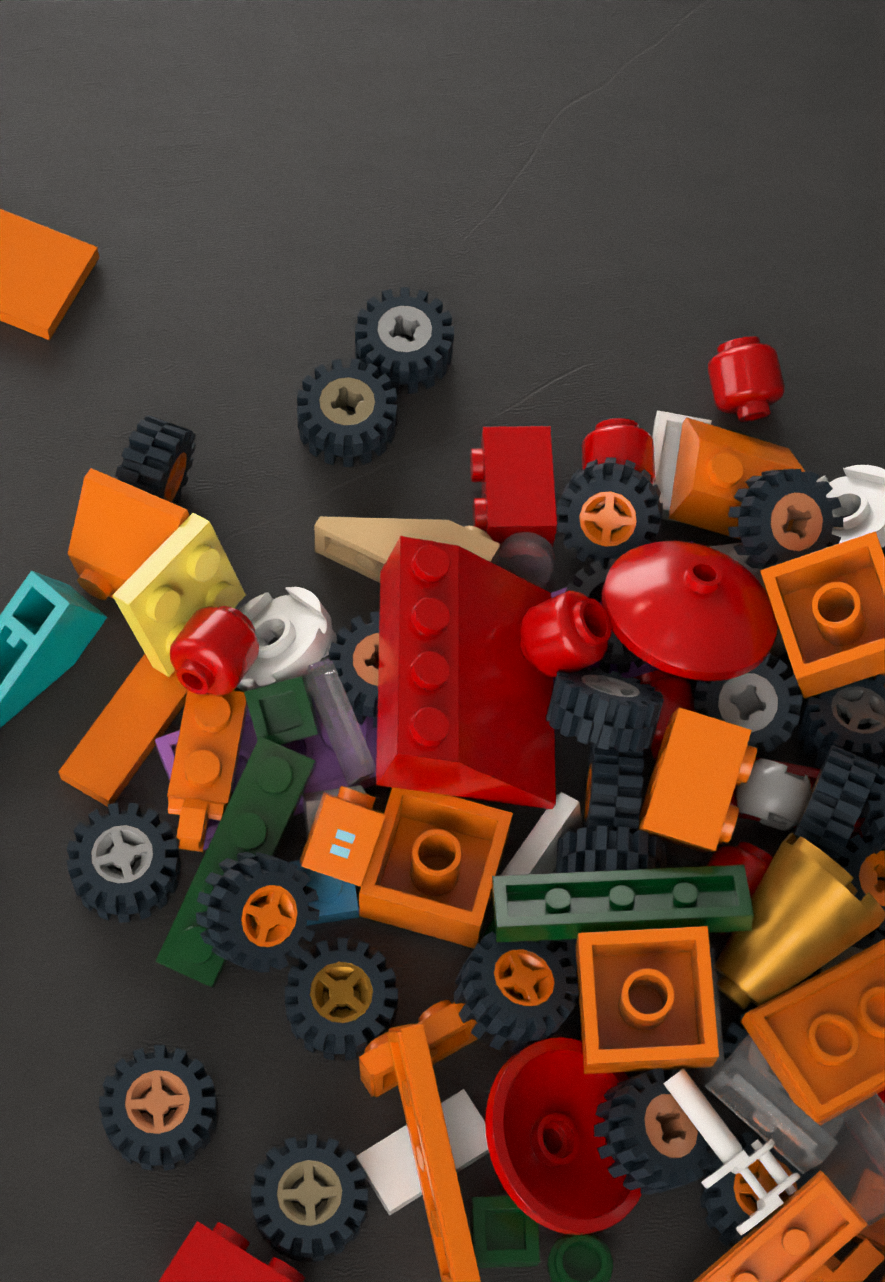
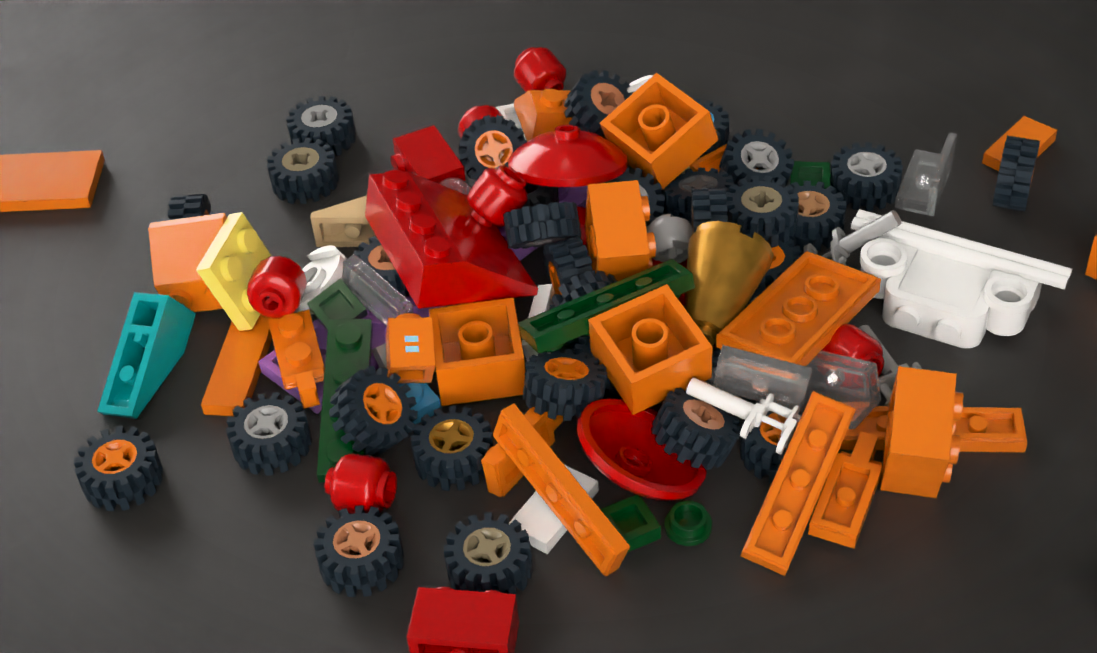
camera: 15 degrees left, 20 degrees down
none -> red head [325,453,397,514]

